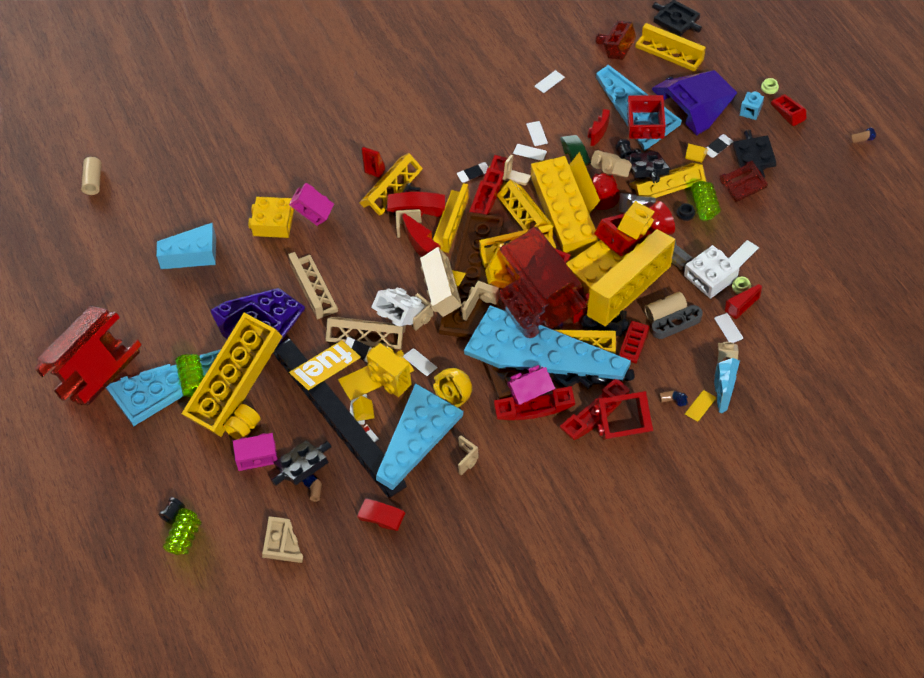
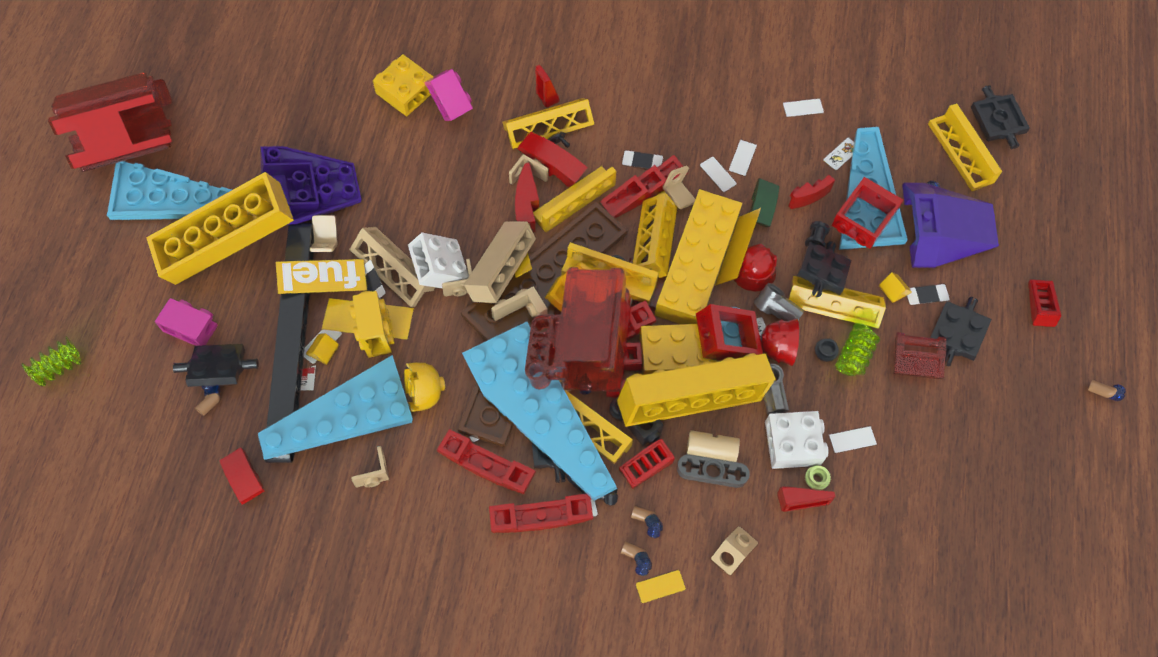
camera: 30 degrees right, 10 degrees up
medium azure wedge [156,223,216,269] -> none
black bush [158,497,185,524] -> none
clear neon green piece [175,354,204,397] -> none
yellow wheel [223,404,261,440] -> none
tan wing [262,516,303,563] -> none
tan fence [288,252,338,320] -> none
white sticker [403,348,437,376] -> none
dark pink brick [507,365,555,405] -> none
tan brick [591,150,632,178] -> none
red window [594,391,653,440] -> none
clear red brick [596,20,637,60] -> none
yellow brick [617,201,655,240] -> none
white sticker [714,313,743,343] -> none
medium azure slope [714,358,740,413] -> none
medium azure brick [740,91,764,120] -> none
yellowish green plate [761,78,779,94] -> none
none -> tan bracket [310,215,338,252]
none -> arm [631,506,663,538]
none -> white sticker [824,138,854,170]

